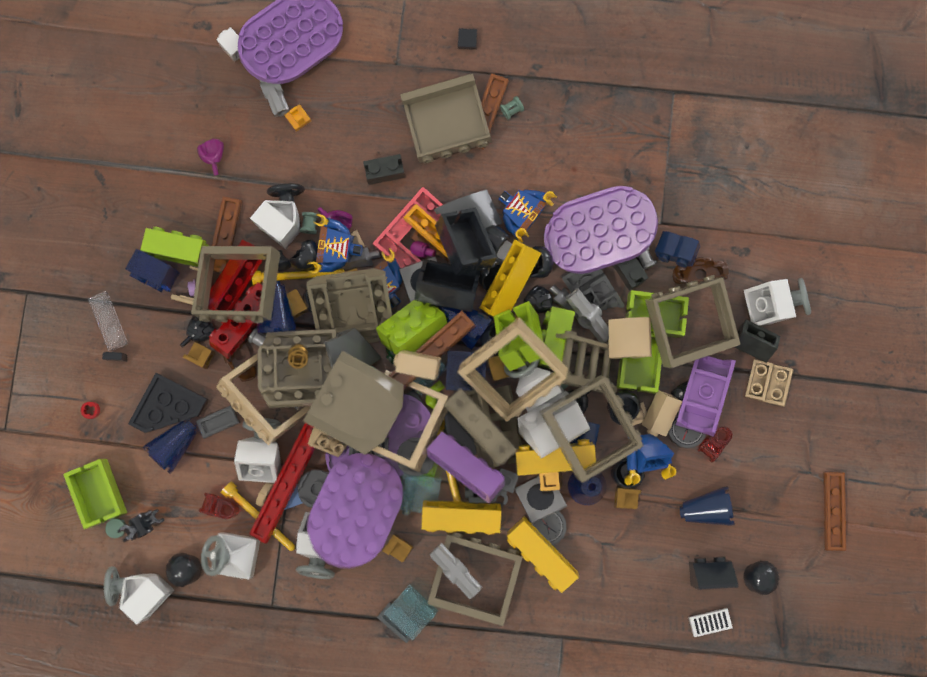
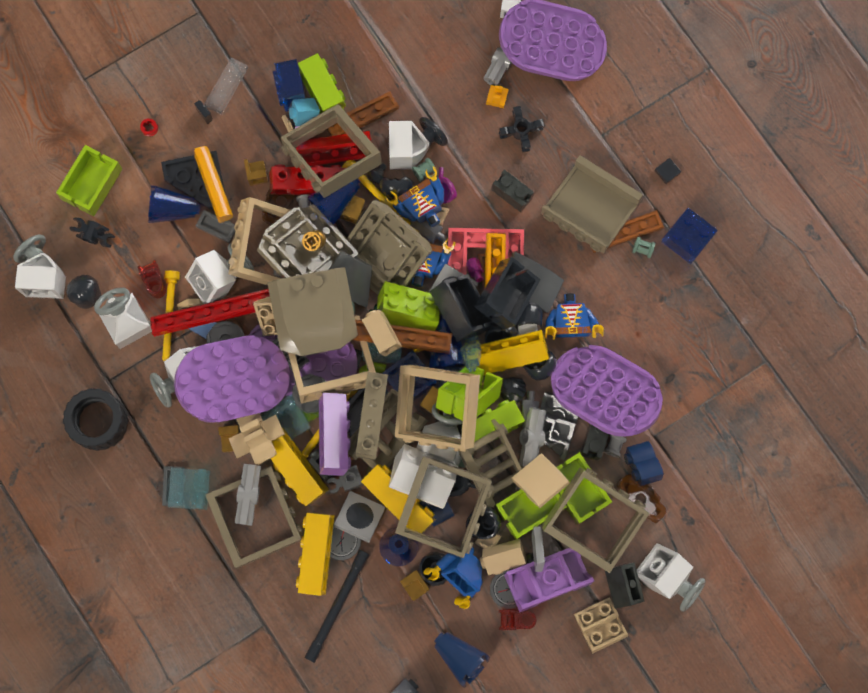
camera: 45 degrees right, 5 degrees down
sand green tile [105,518,126,538] -> none
black piece [180,316,214,348] -> none
magenta piece [197,139,224,176] -> none
panel [539,472,563,491] -> none
none -> black tyre [63,388,128,451]
none -> light orange brick [194,146,233,223]
none -> tan piece [229,413,285,465]
none -> medium azure brick [289,98,320,126]
none -> black piece [304,549,370,663]
none -> clear light blue piece [460,336,481,372]
none -> black pin [499,106,544,152]
none -> light grey tile [532,527,545,572]
none -> clear blue brick [661,208,718,264]

